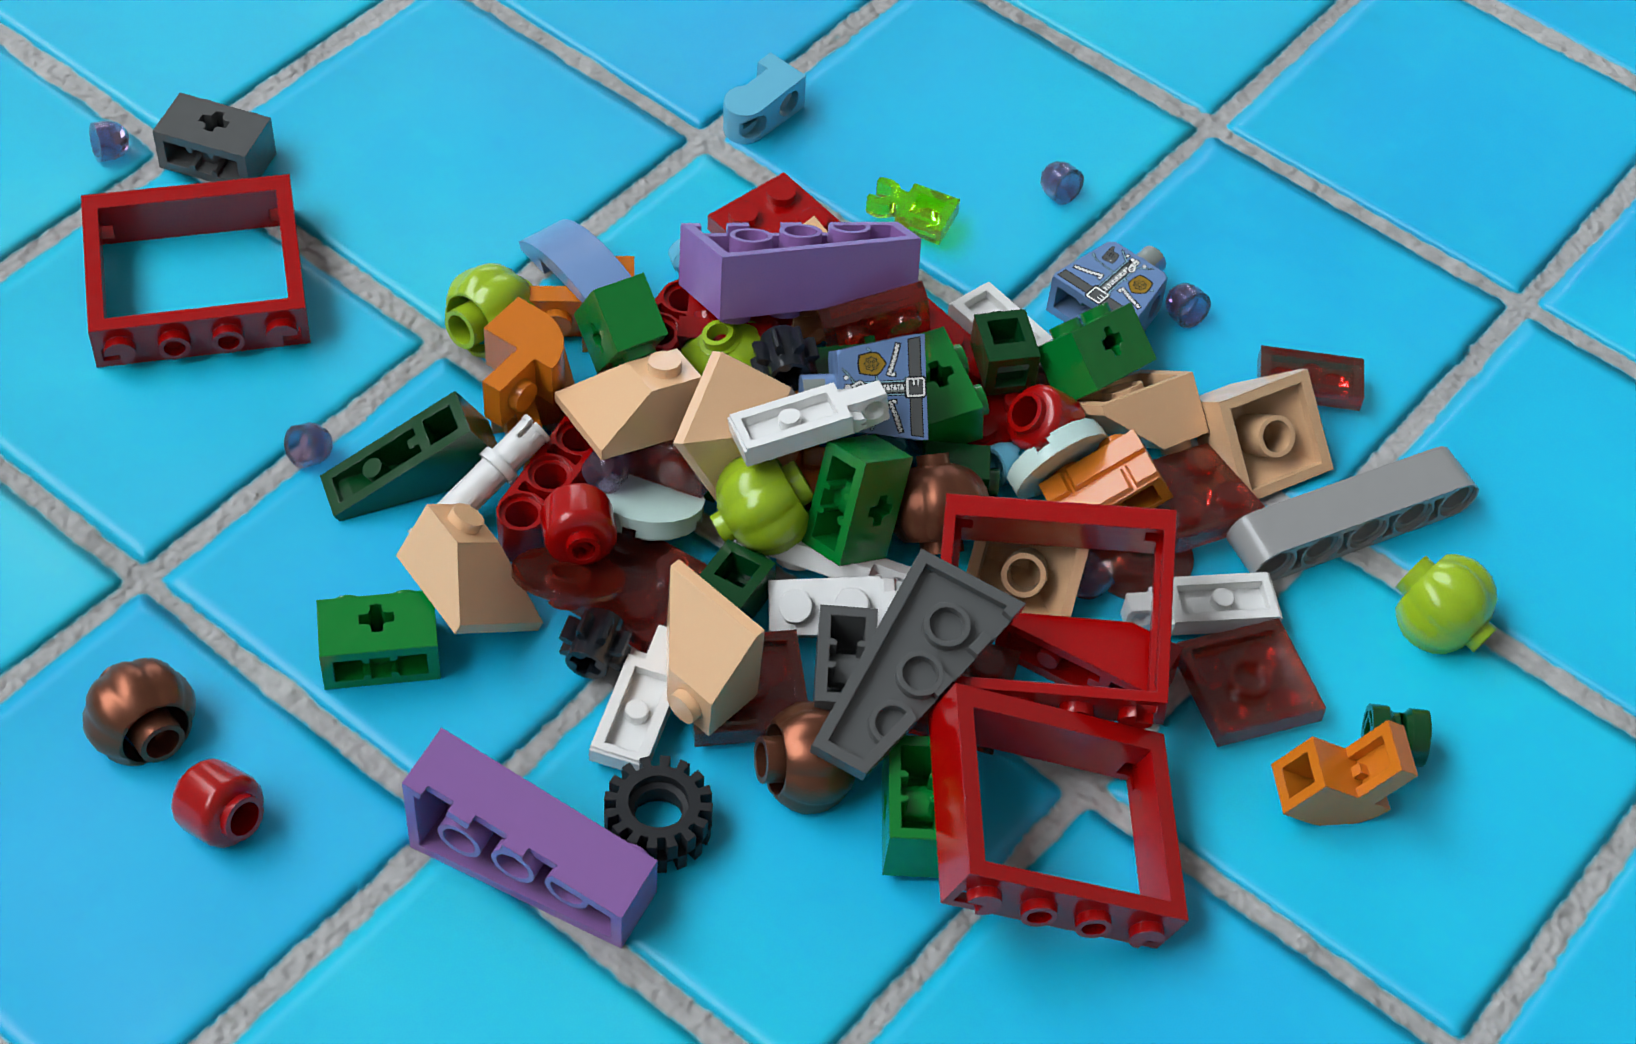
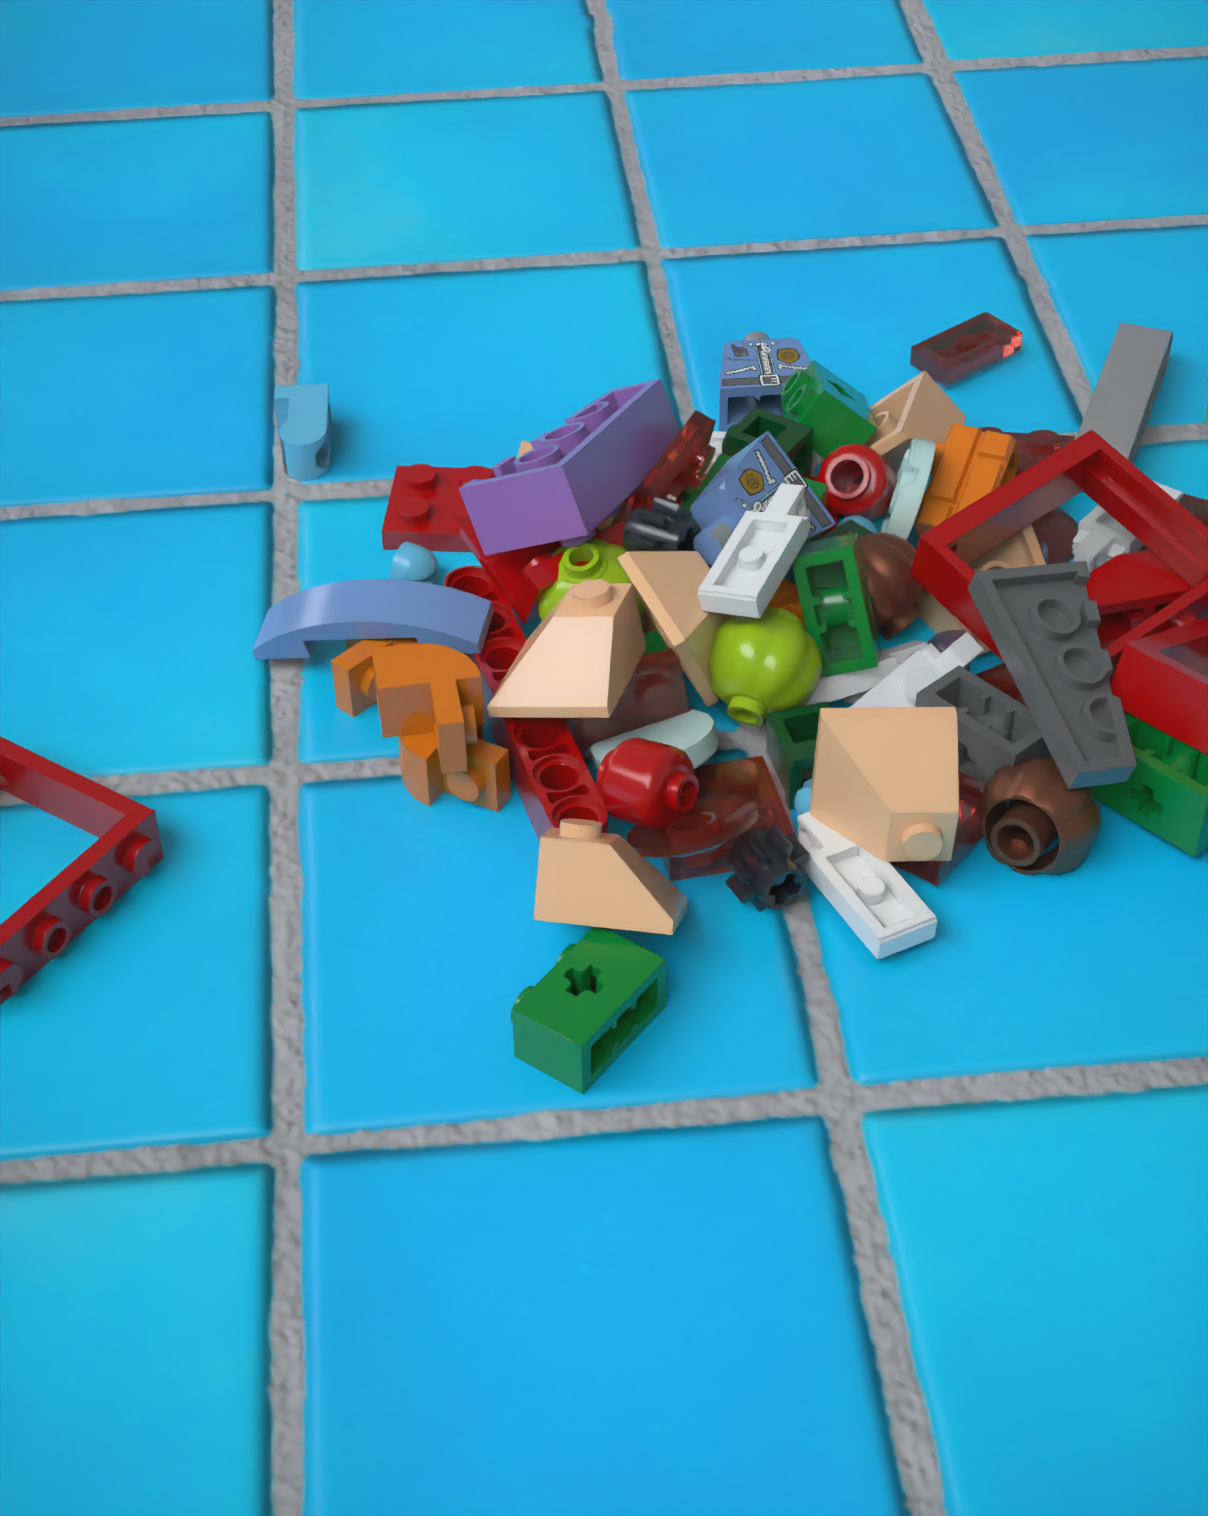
camera: 40 degrees left, 10 degrees down
copper plant [83,658,196,766] -> none
red head [171,758,264,848] -> none
hinge [284,422,333,468] -> none
dark green slope [320,391,497,521] -> none
medium lavender wedge [402,728,658,949] -> none
white pin [407,414,551,533] -> none
lime plant [445,263,536,359] -> none
green brick [574,272,668,374] -> none
clear purple hinge [582,451,631,494] -> none
black tyre [604,755,713,873] -> none
clear neon green plate [866,177,960,245] -> none
hinge [1040,161,1084,205] -> none
hinge [1165,283,1211,328] -> none
light nougat slope [1196,369,1334,504] -> none

